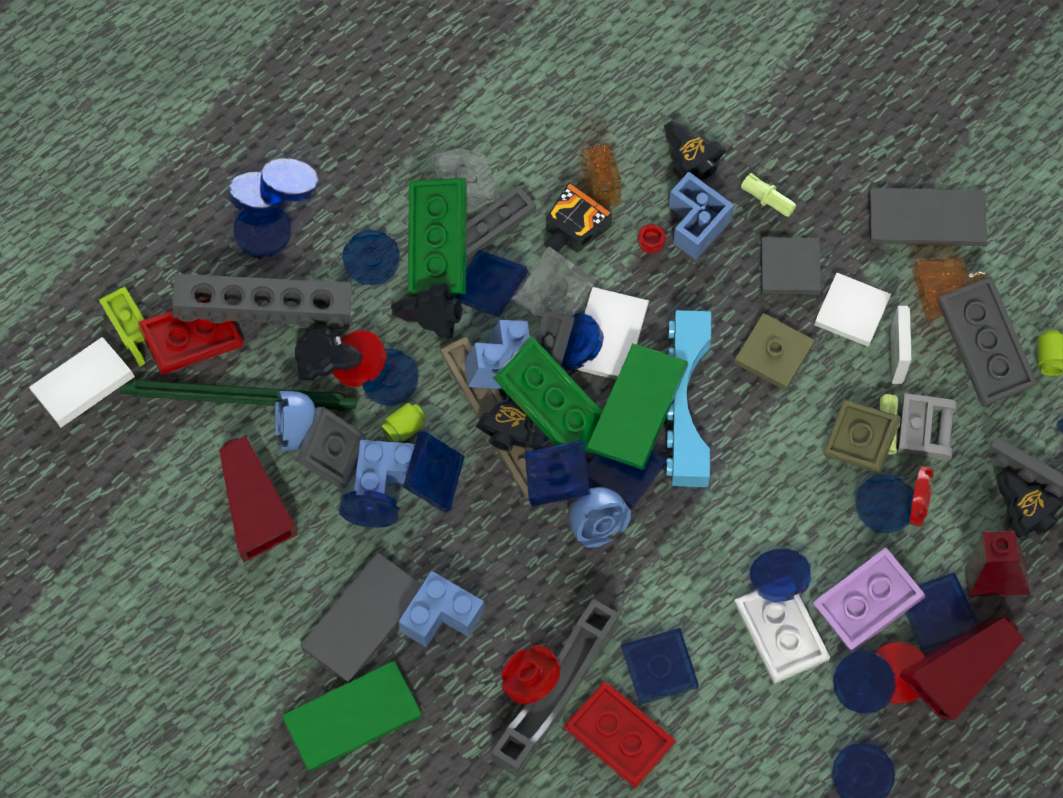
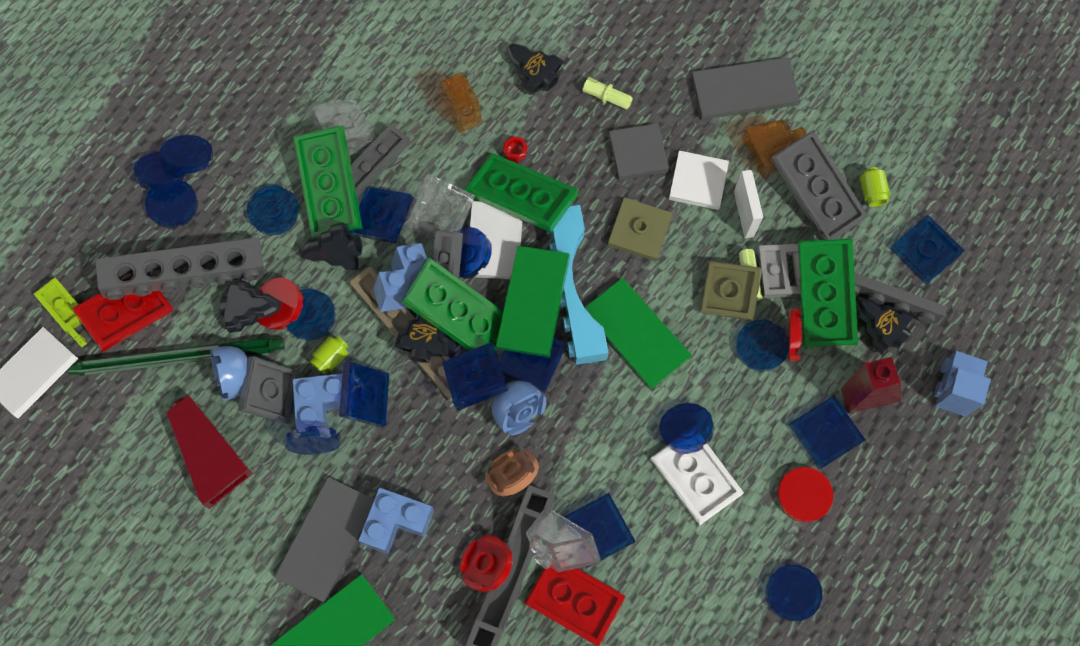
camera: 15 degrees left, 5 degrees up
torso [544,182,612,254] -> none
medium blue brick [669,172,734,260] -> none
lavender plate [813,548,925,653] -> none
clear blue tile [833,651,897,714] -> none
dark red slope [899,617,1024,720] -> none
none -> green tile [464,153,579,232]
none -> nougat tile [485,448,539,496]
none -> clear slope [526,507,601,572]
none -> green tile [585,278,692,390]
none -> green tile [798,238,858,347]

